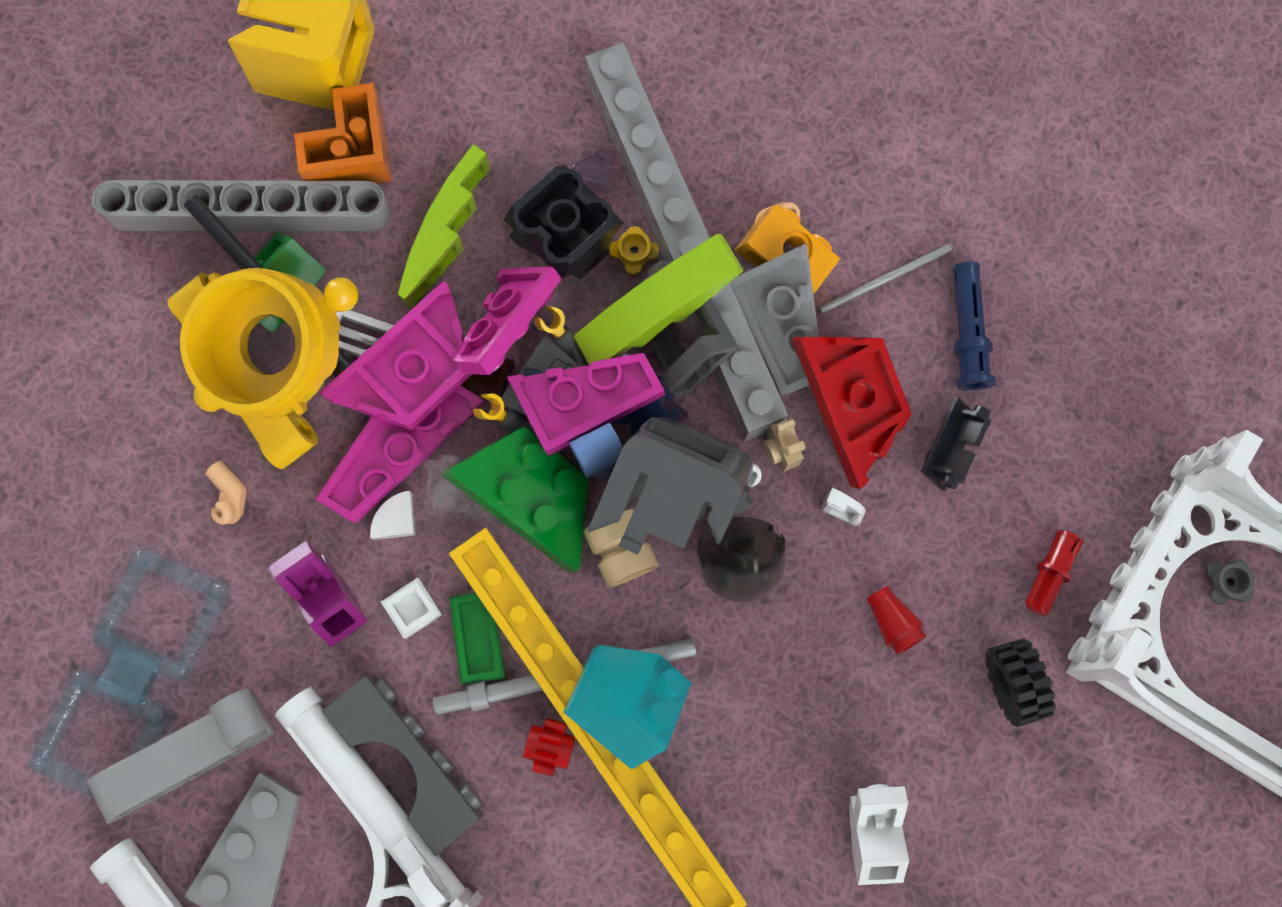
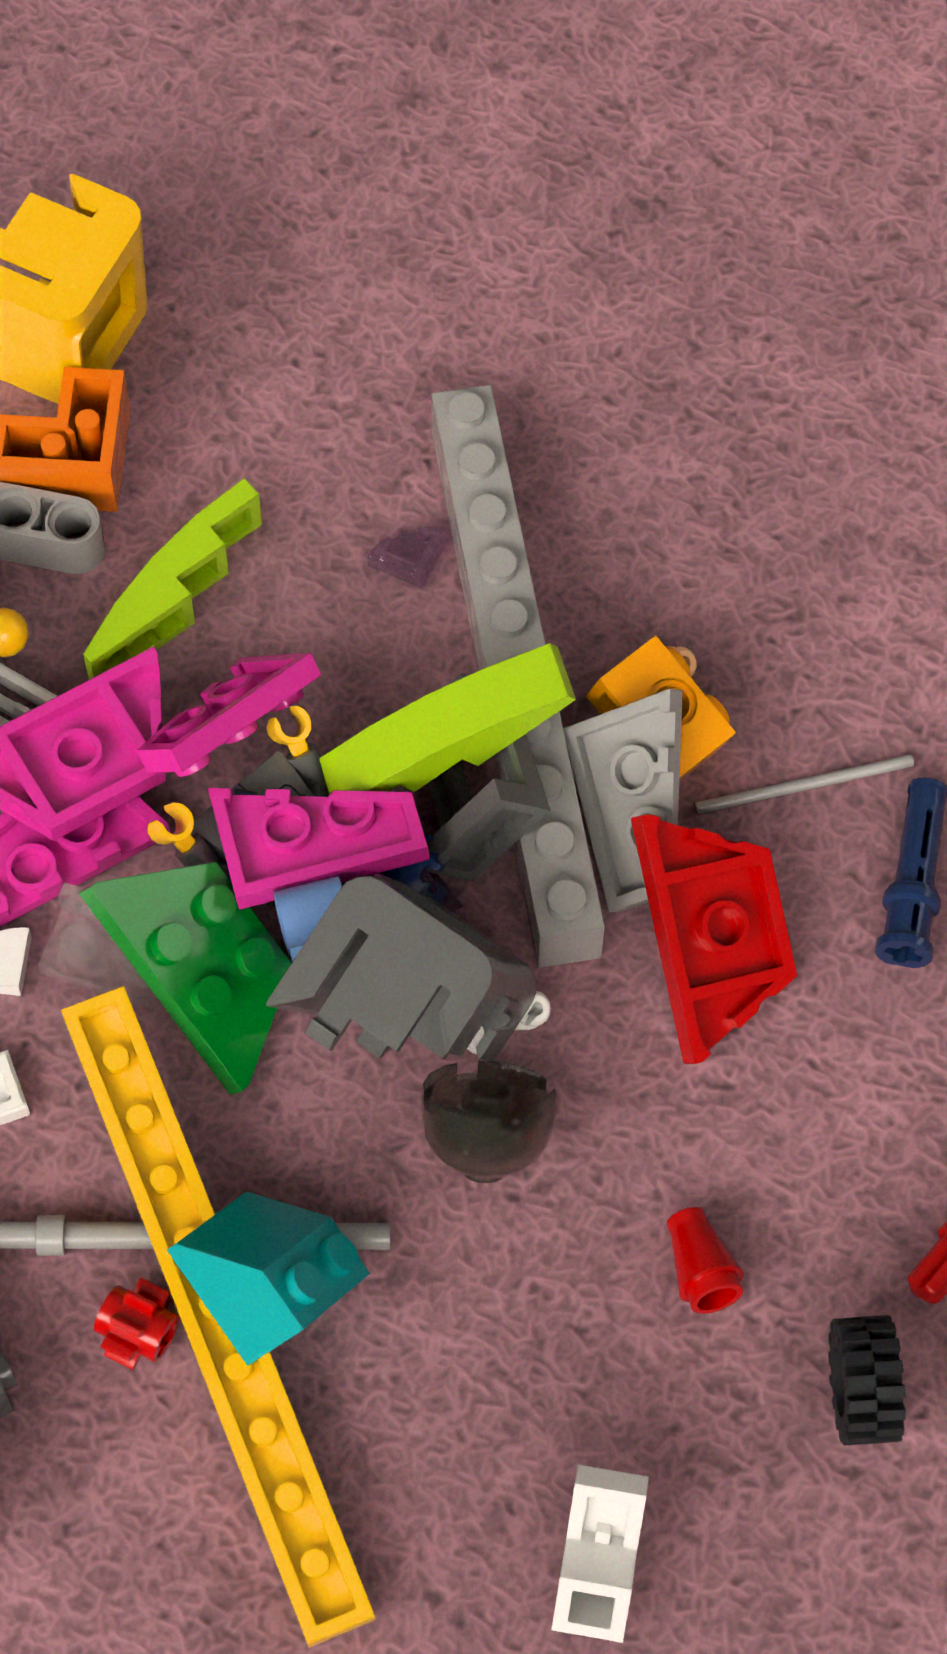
camera: 15 degrees right, 15 degrees down
green tile [449,593,506,685] -> none
dark brown tile [461,359,515,397] -> none
black piece [504,165,624,279] -> none
tan wheel [583,509,659,588] -> none
yellow plate [609,226,659,275] -> none
tan plate [763,419,805,472] -> none
white tile [820,488,866,526] -> none
black hinge [920,396,992,491] -> none

